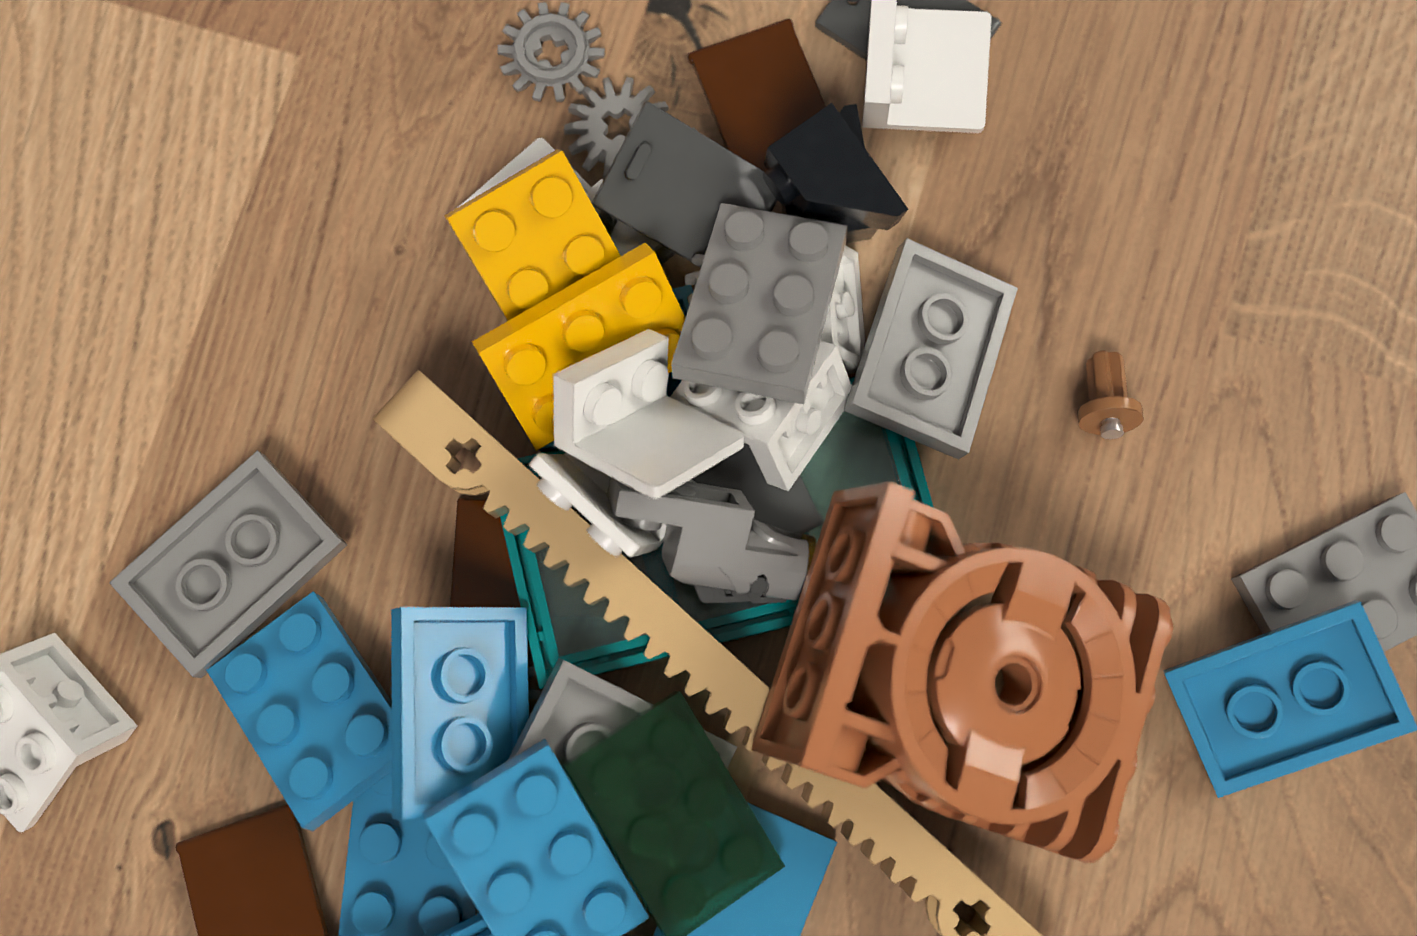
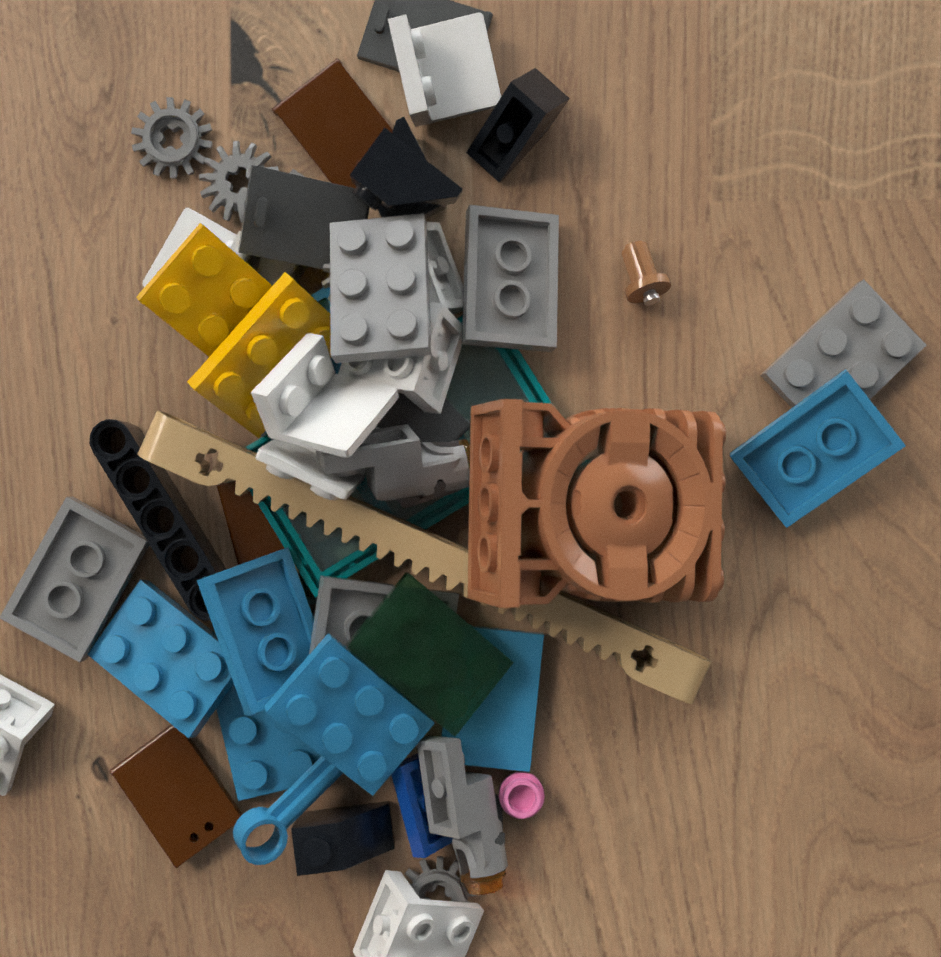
camera: 15 degrees left, 10 degrees up
none -> black beam [89,419,226,621]
none -> black slope [466,68,570,183]

